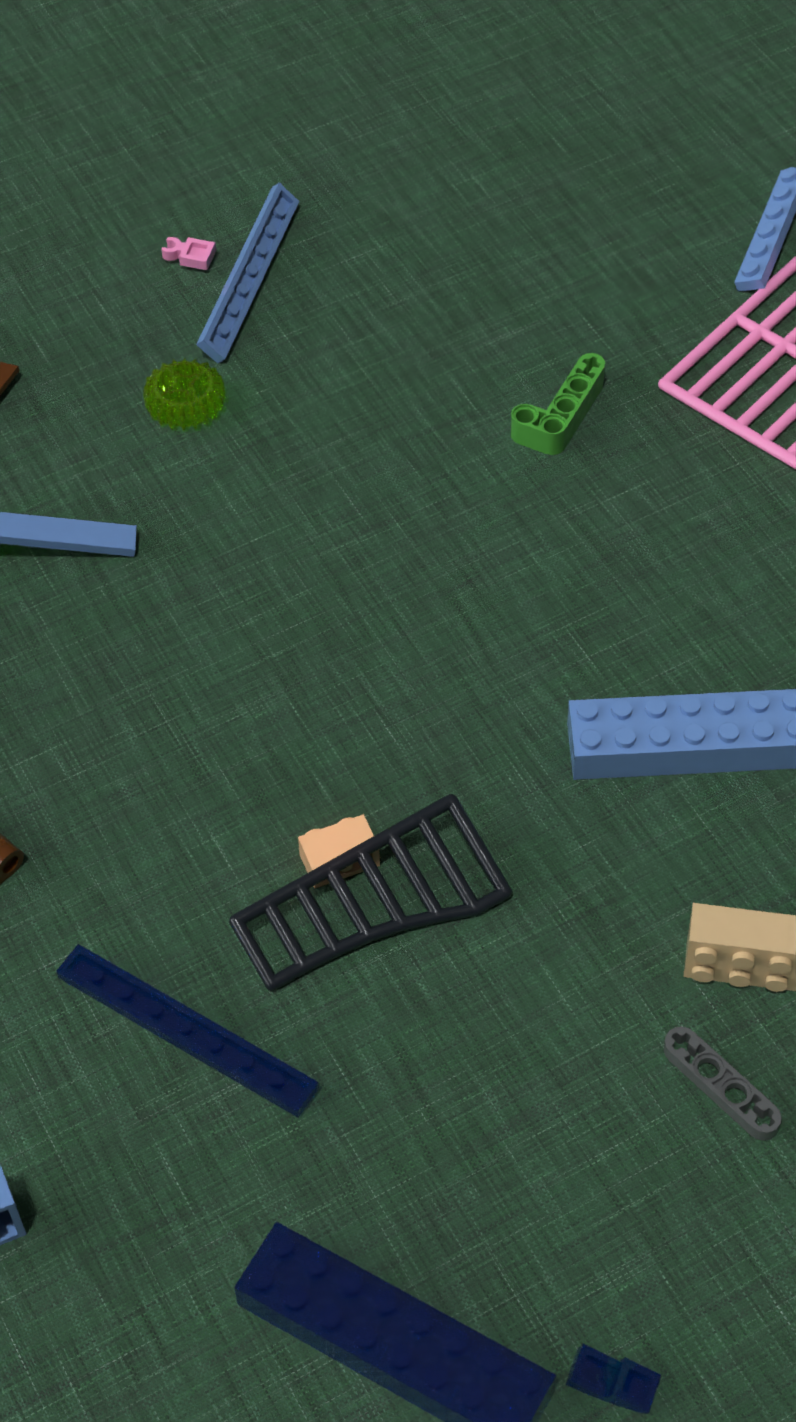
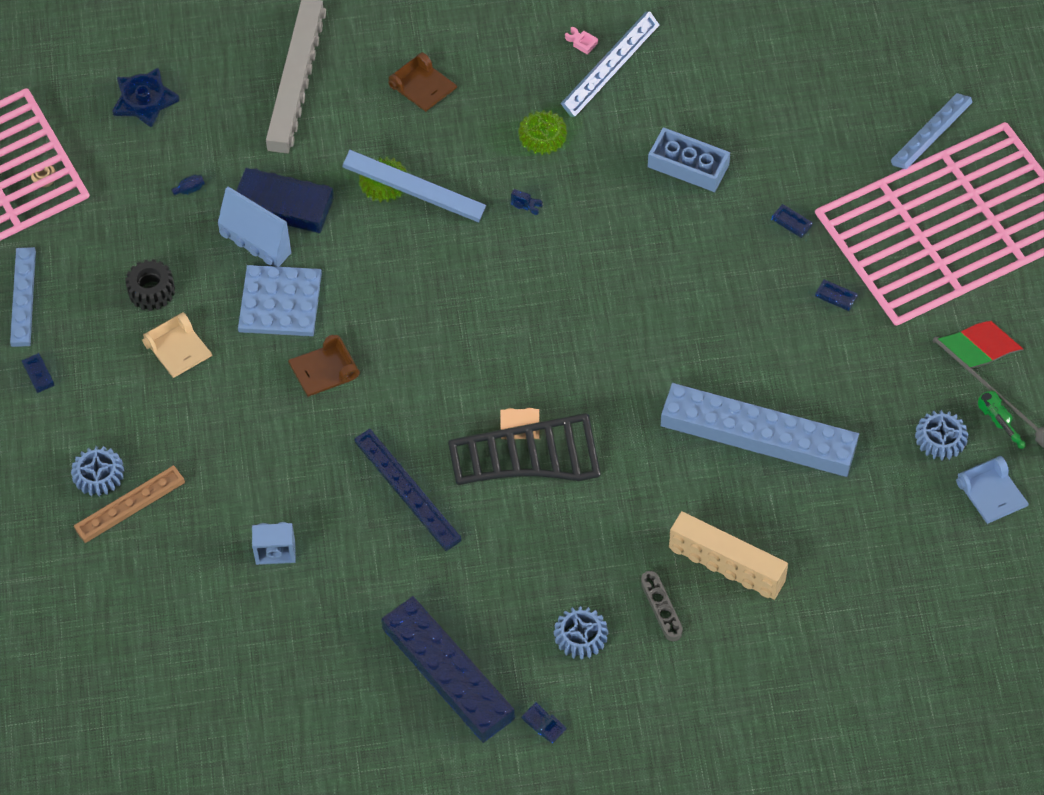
camera: 20 degrees right, 5 degrees up
bright green beam [511,353,605,455] -> none
none -> clear blue plate [511,189,543,215]
none -> medium blue gear [554,606,608,660]
none -> medium blue brick [648,127,730,192]
none -> clear blue plate [771,204,813,238]
none -> clear blue plate [815,279,858,311]

